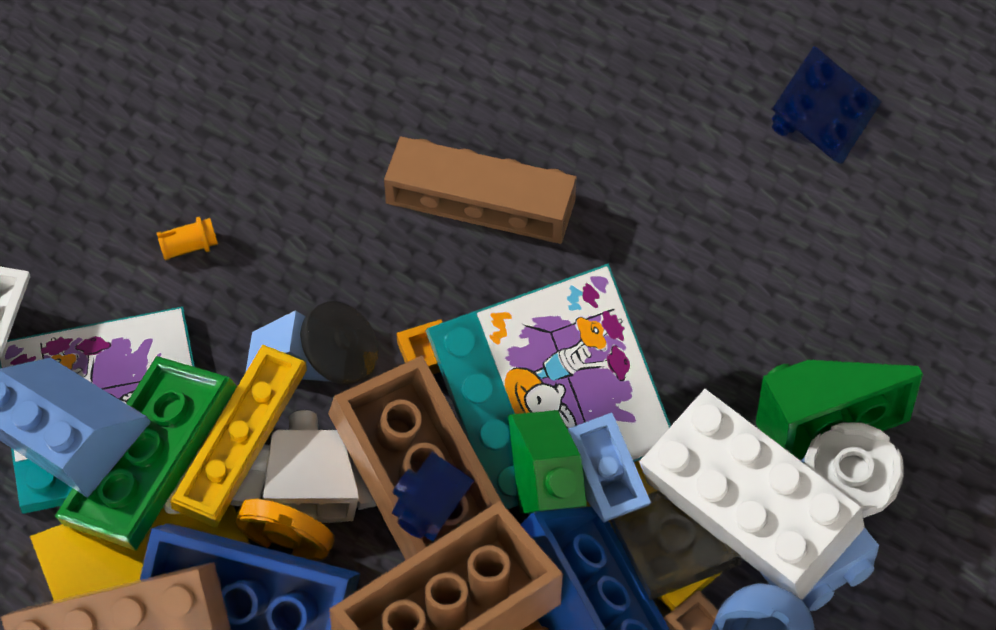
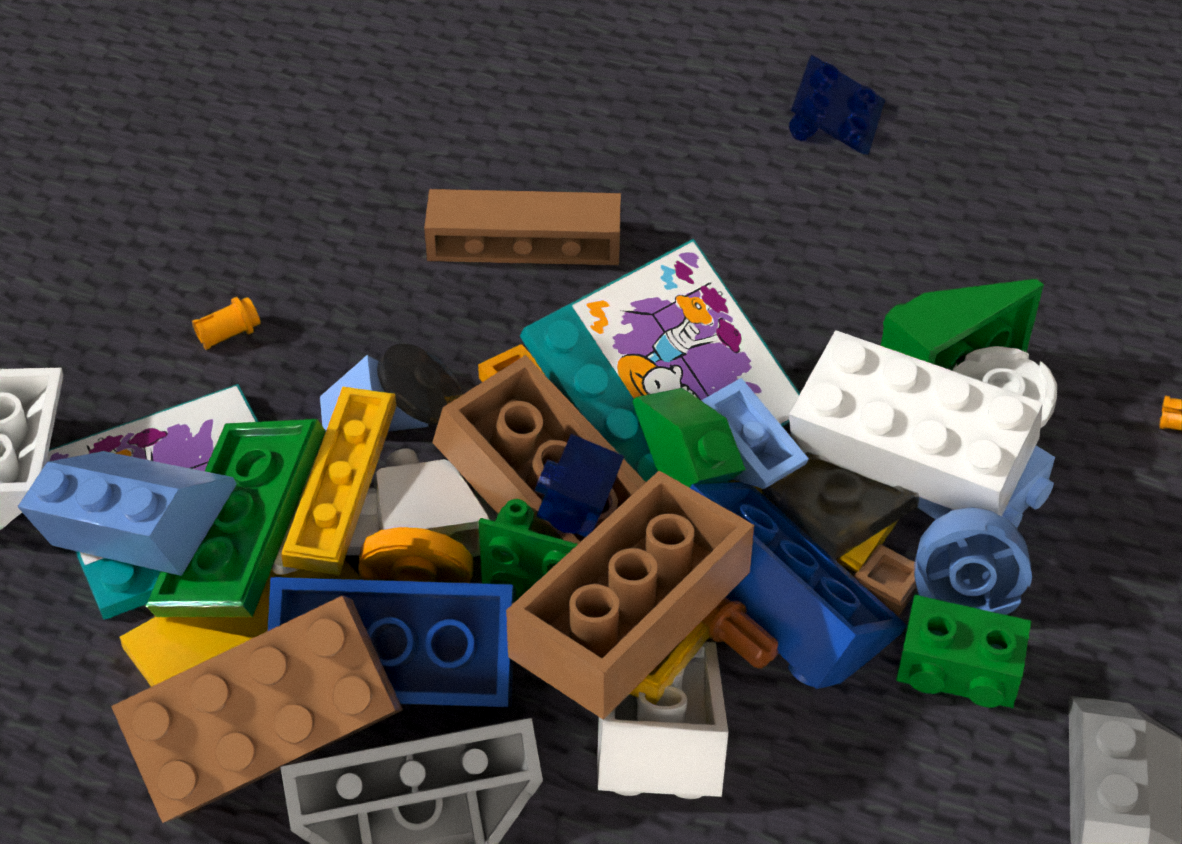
camera: 15 degrees left, 10 degrees down
none -> green hinge [478,499,578,601]

